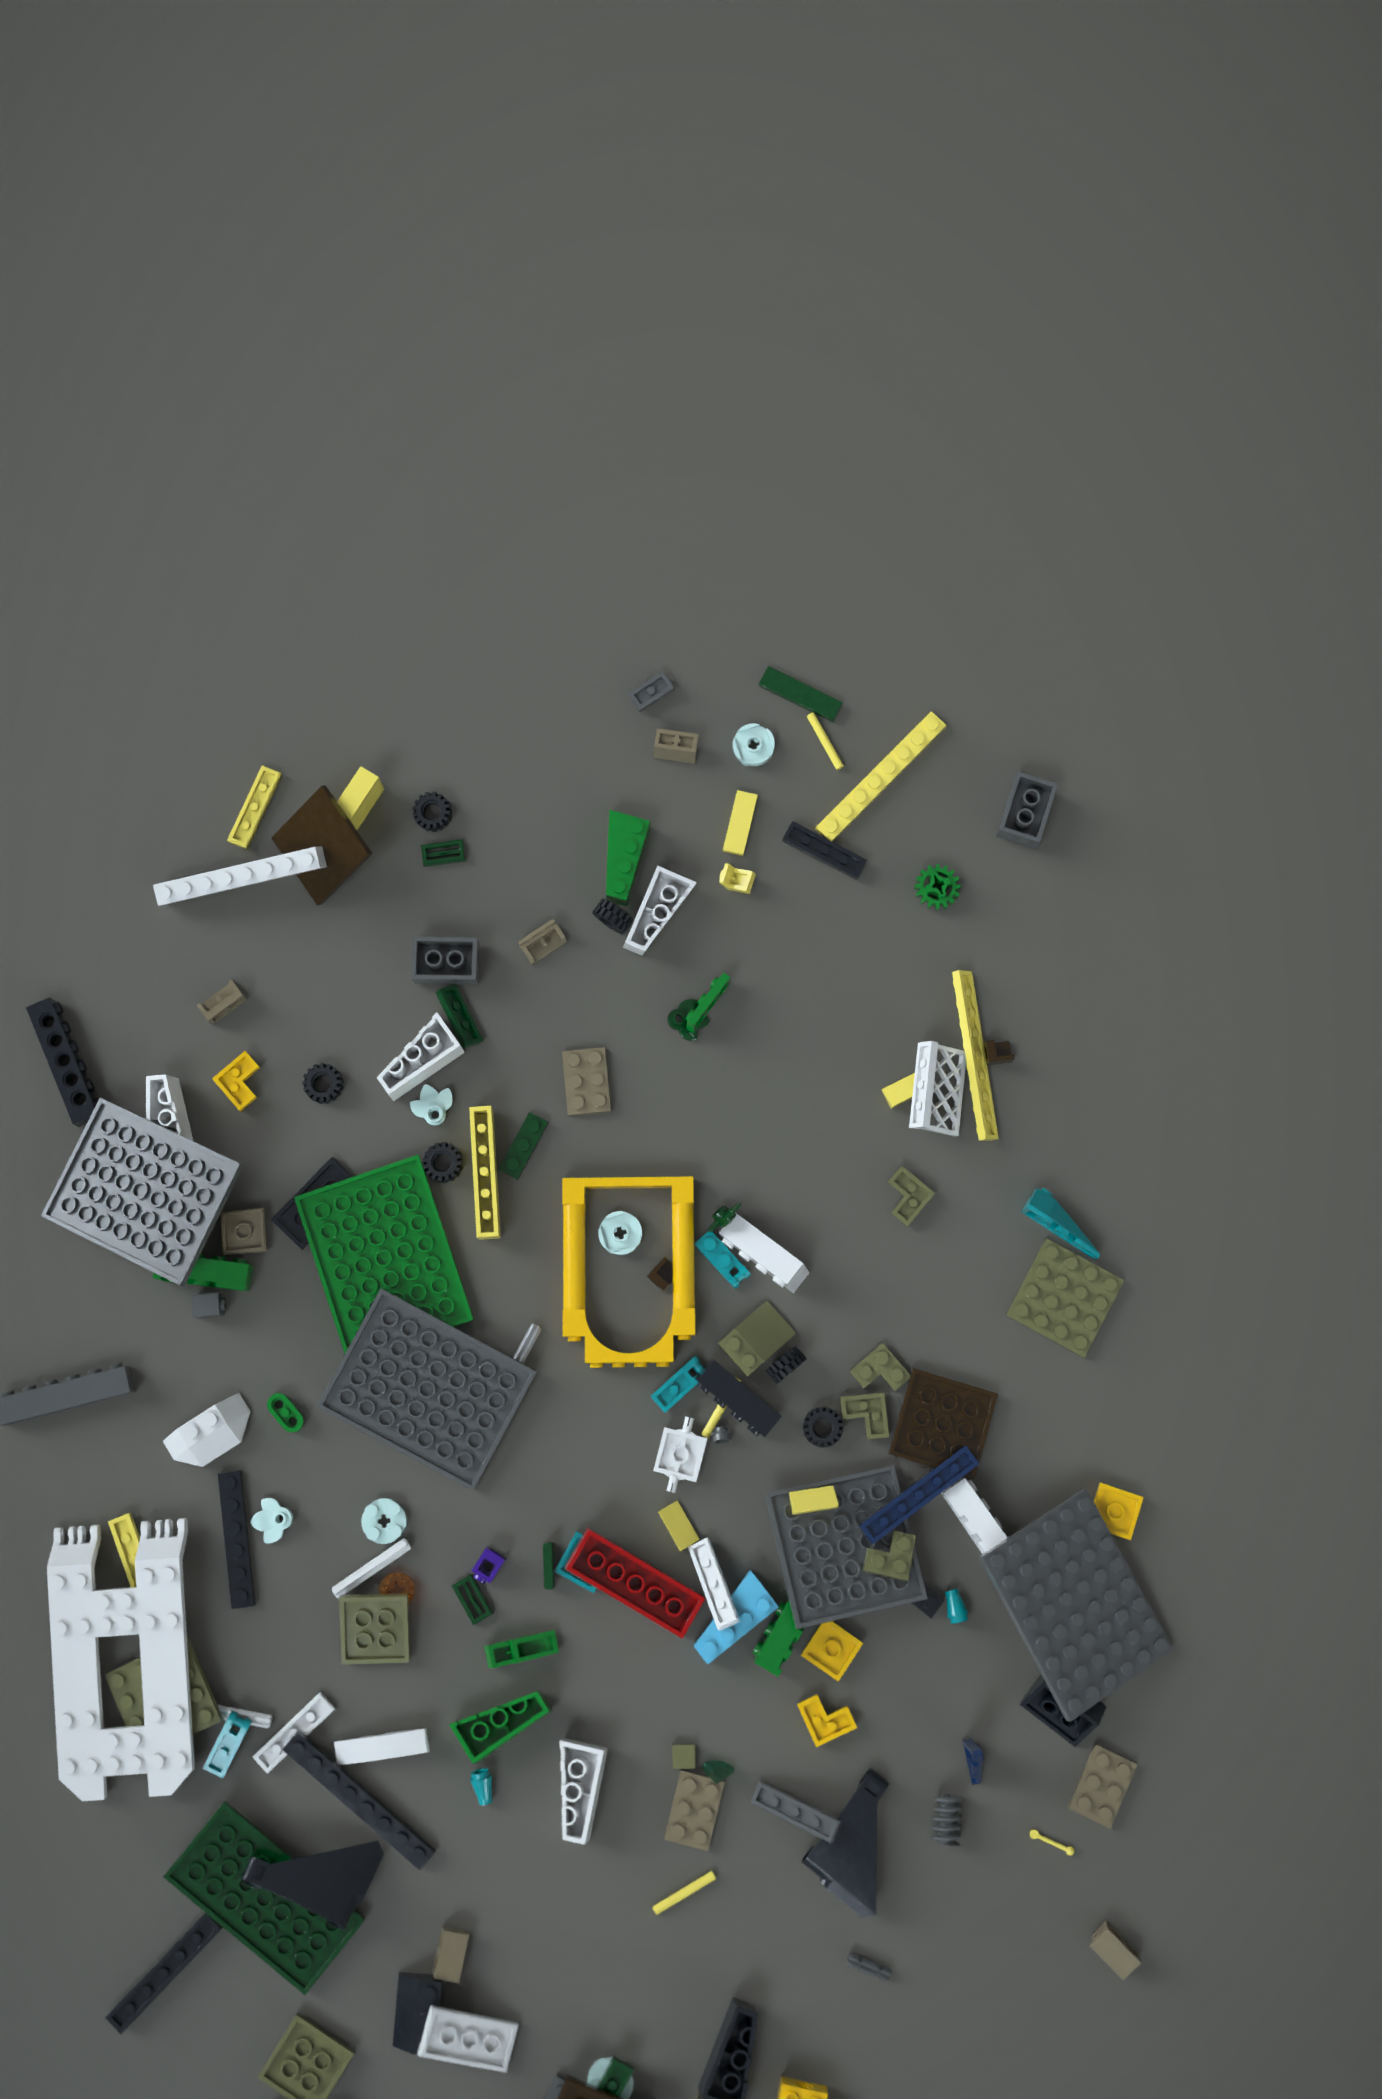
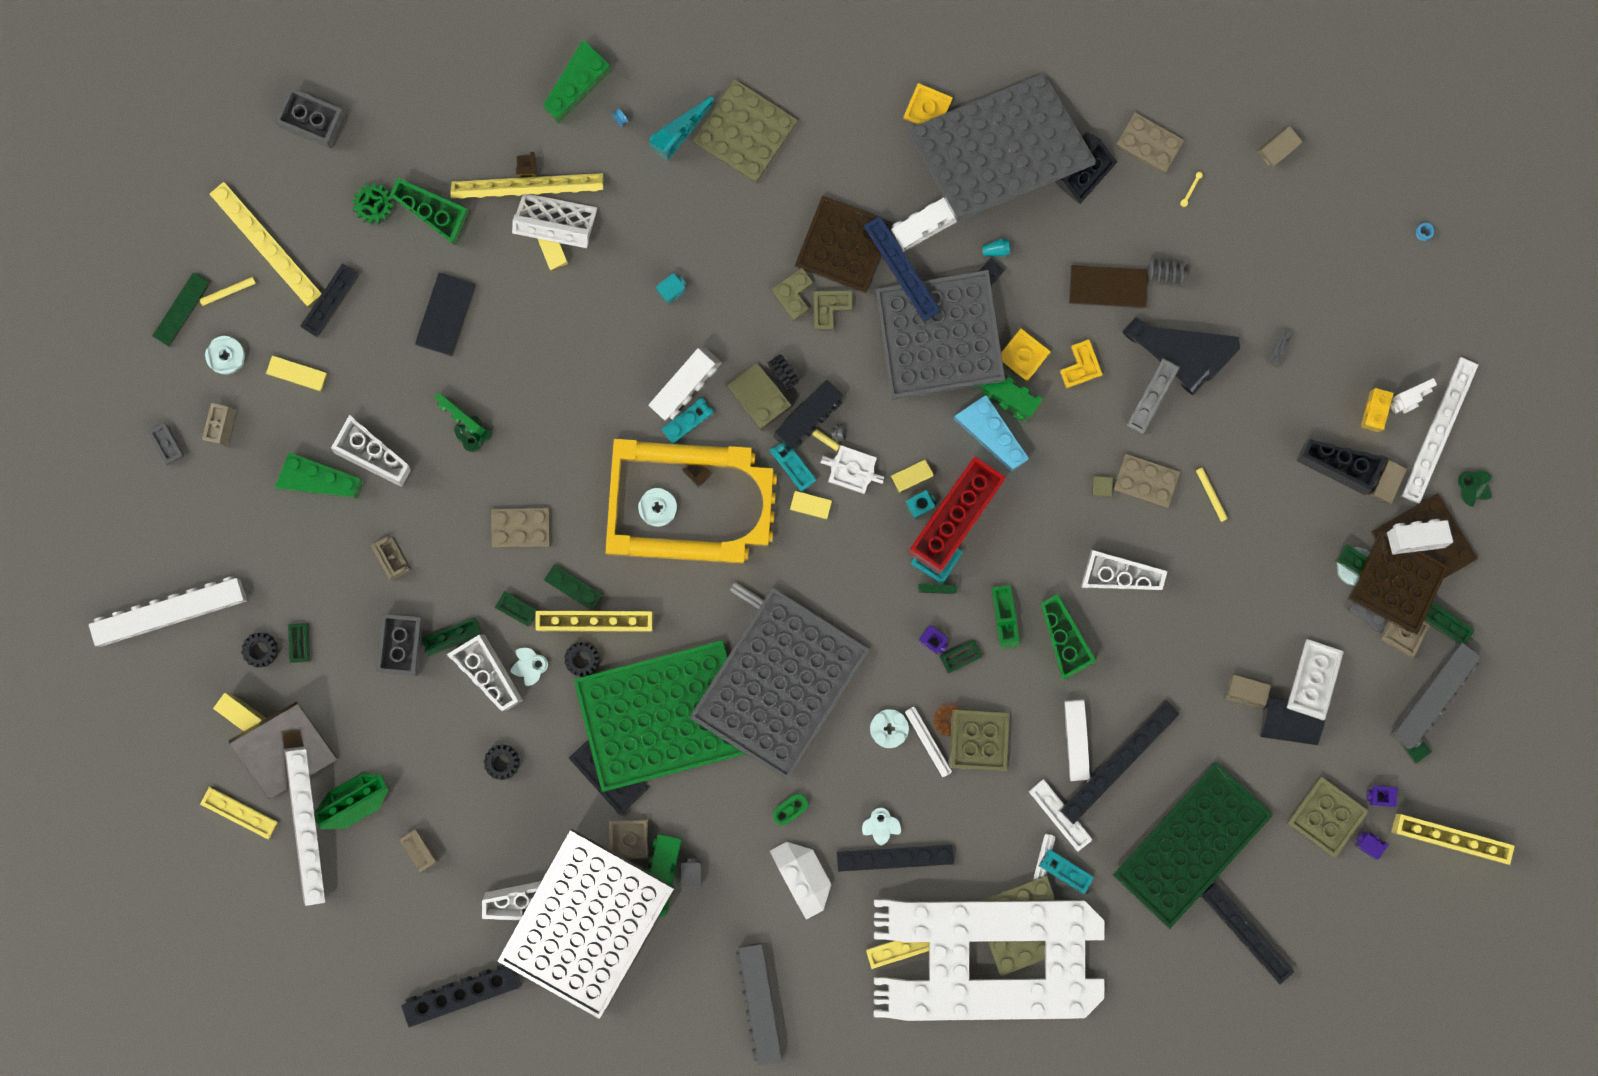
camera: 85 degrees left, 5 degrees up
yellow plate [212,1051,260,1112] -> none
black panel [240,1840,384,1930] -> none
teal cone [470,1768,493,1805] -> none
black tyre [592,898,633,934] -> none
white tile [688,1538,740,1631] -> none
clear green tile [702,1760,734,1785] -> none
dark green plate [707,1202,741,1233] -> none
light yellow bracket [719,863,756,894] -> none
light yellow slope [789,1486,839,1515] -> none
black tyre [803,1407,843,1448] -> none
olive plate [863,1531,916,1581] -> none
olive plate [887,1165,935,1227] -> none
dark blue wing [962,1738,984,1785] -> none
none -> white brick [89,576,247,647]
none -> green wedge [314,774,388,829]
none -> green wedge [390,178,471,245]
none -> black tile [415,273,475,357]
none -> dark green plate [495,591,538,627]
none -> green wedge [543,40,611,124]
none -> dark azure bush [611,108,629,127]
none -> teal brick [656,273,686,305]
none -> light yellow tile [790,491,832,520]
none -> teal brick [905,490,937,519]
none -> dark brown tile [1069,265,1148,308]

